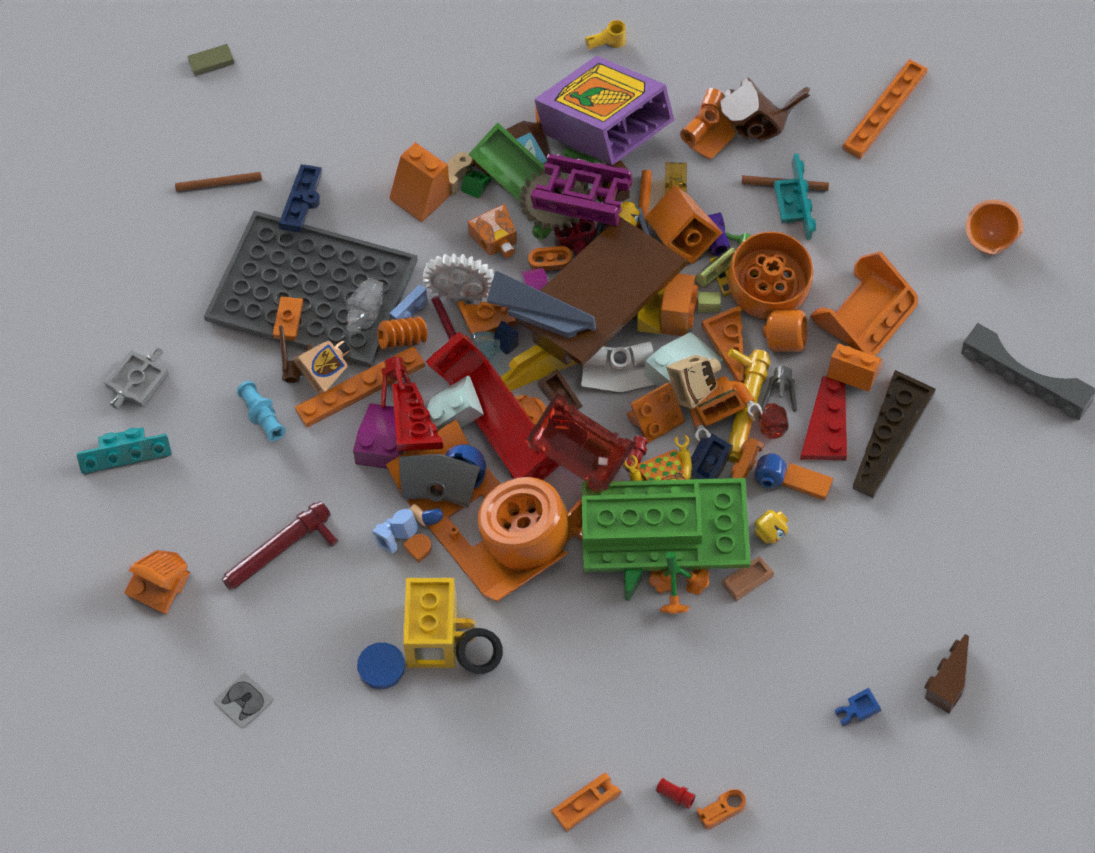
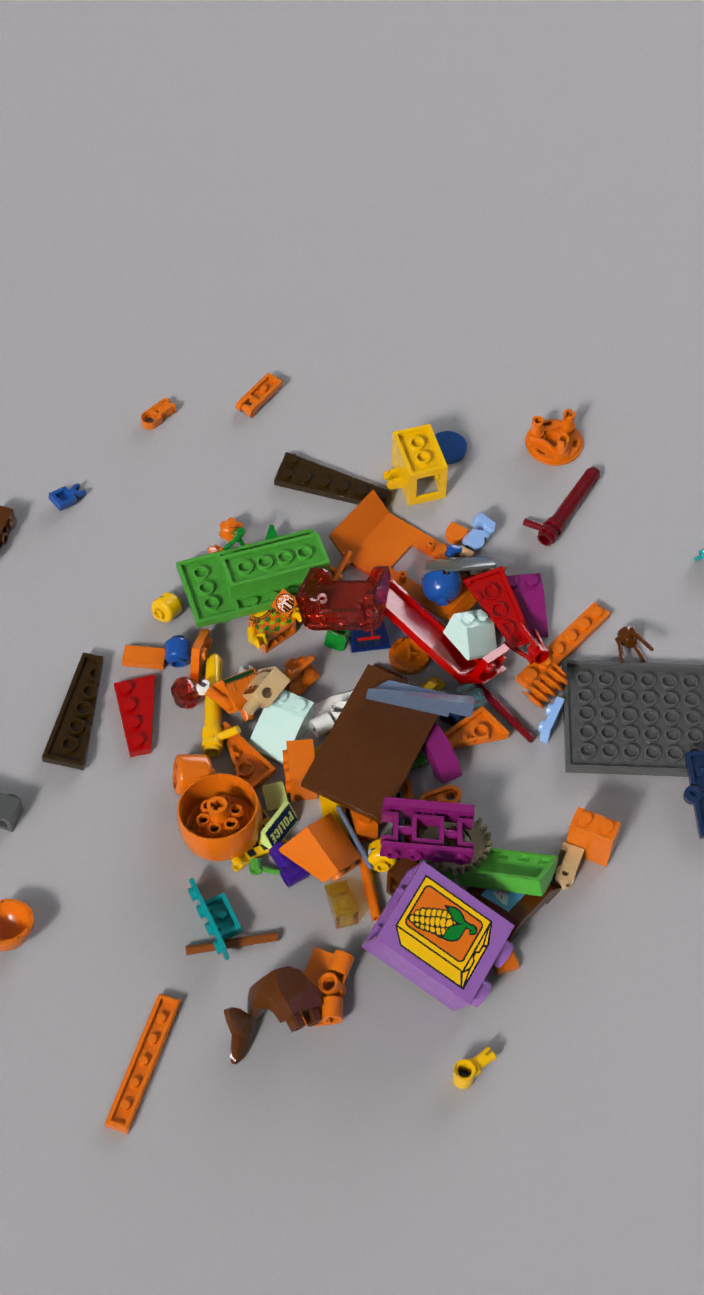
camera: 160 degrees right, 5 degrees down
orange piece [124,550,191,614] -> none
sticker [214,673,273,728] -> none
medium azure piece [237,381,286,441] -> none
orange plate [273,297,303,341] -> none
torso [292,341,350,394] -> none
clear hinge [345,278,384,335] -> none
white gear [423,253,494,304] -> none
black tyre [456,628,503,674] -> none
orange torso [468,204,517,258] -> none
orange wheel [477,477,570,570] -> none
red pin [625,436,648,472] -> none
red pin [656,778,696,809] -> none
dark blue slope [691,434,734,479] -> none
nougat tile [722,556,774,601] -> none
dark grey plant [758,366,797,418] -> none
orange windscreen [810,251,918,356] -> none
orange slope [826,343,884,392] -> none
none -> orange tile [270,589,299,618]
none -> dark brown wing [274,452,392,510]
none -> orange piece [525,409,583,466]

